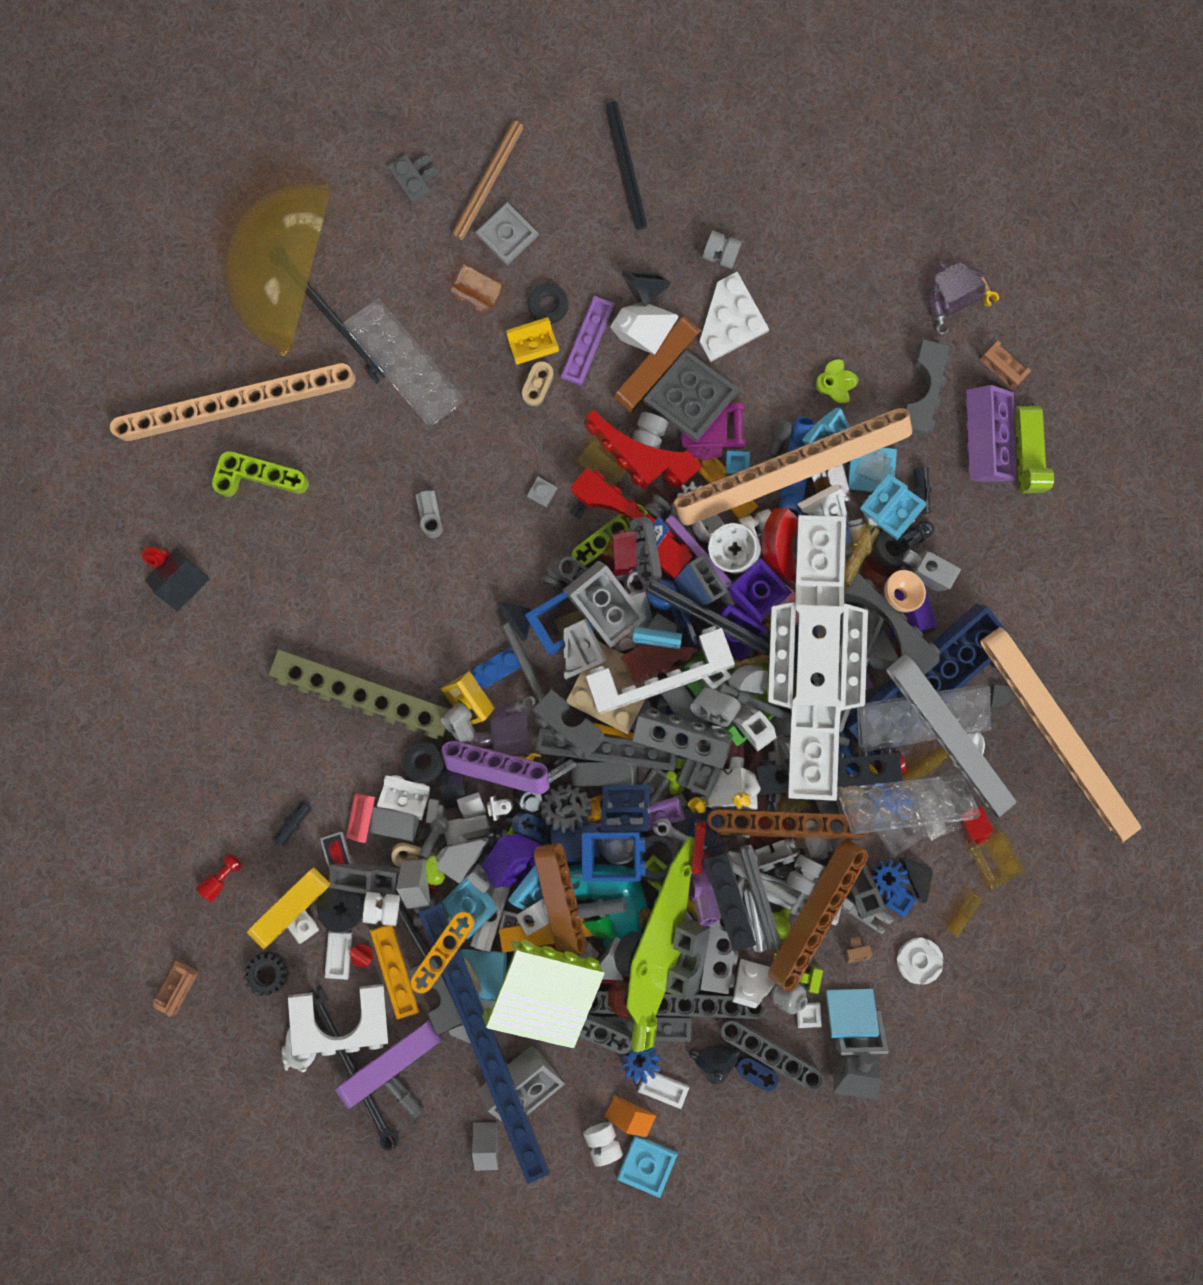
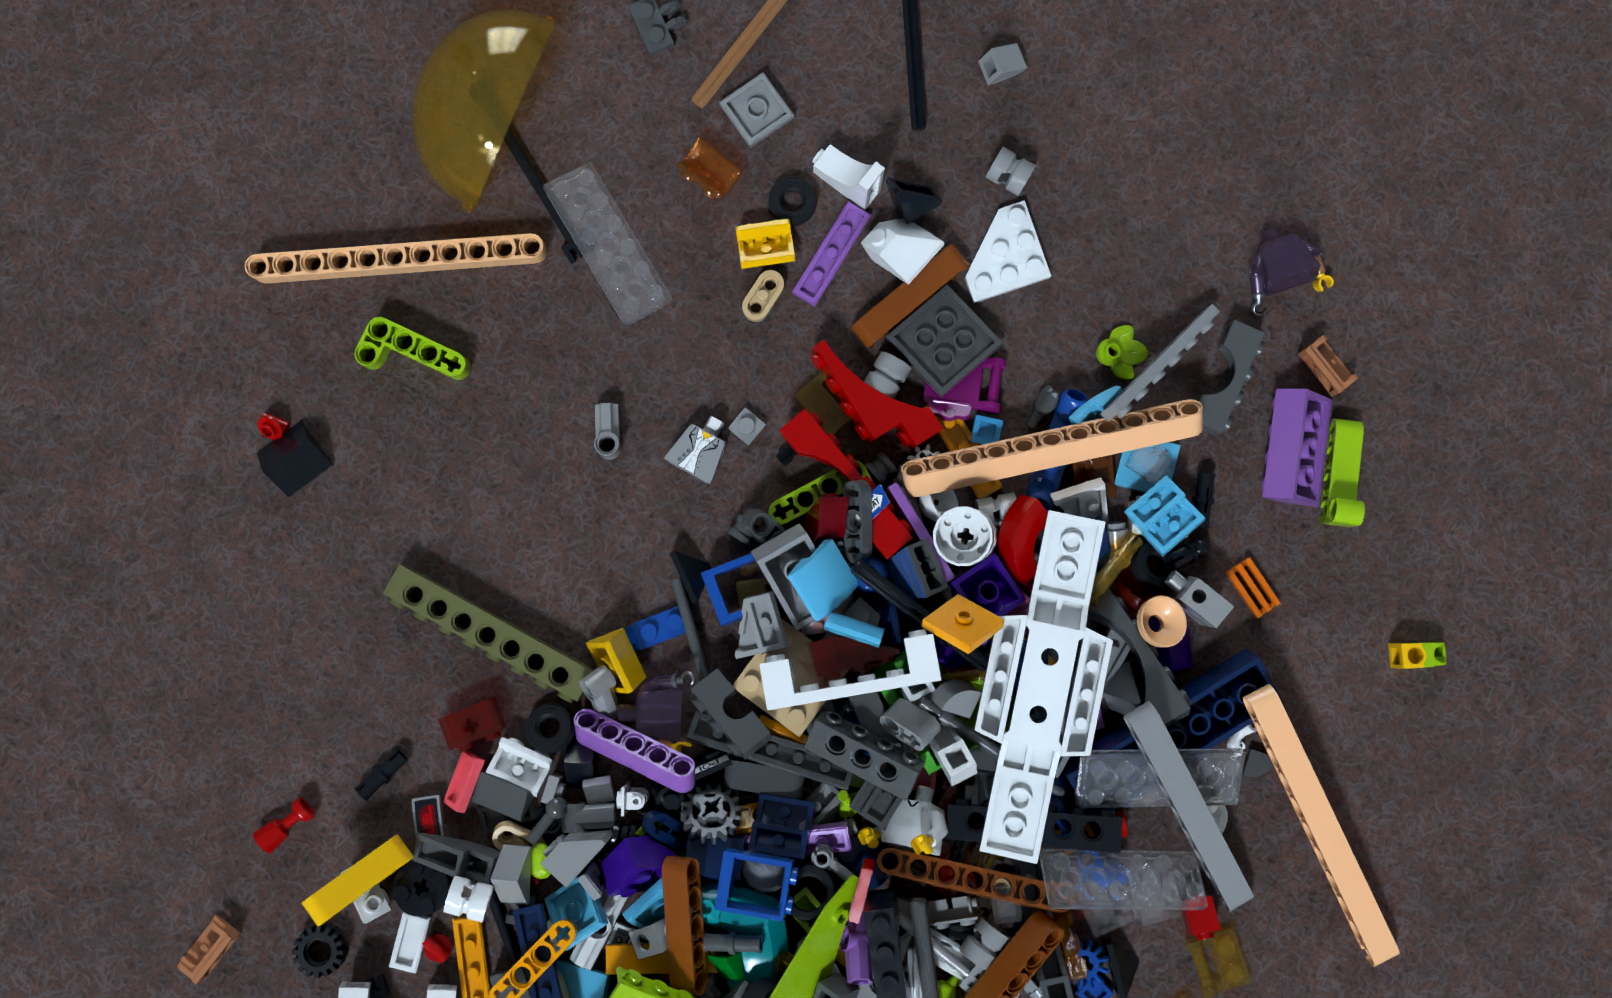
camera: 10 degrees right, 0 degrees up
clear yellow pin [885,747,950,794] -> none
none -> clear red brick [438,697,507,752]
none -> light grey torso [664,416,727,486]
none -> medium azure slope [788,539,858,621]
none -> white arch [812,144,885,210]
none -> light orange plate [922,594,1004,654]
none -> light grey brick [978,43,1027,85]
none -> clear orange hinge [1052,898,1087,981]
none -> light grey plate [1100,304,1220,422]
none -> orange tile [1225,557,1281,619]
none -> white arm [1226,723,1257,754]
none -> yellow leg [1388,642,1447,669]

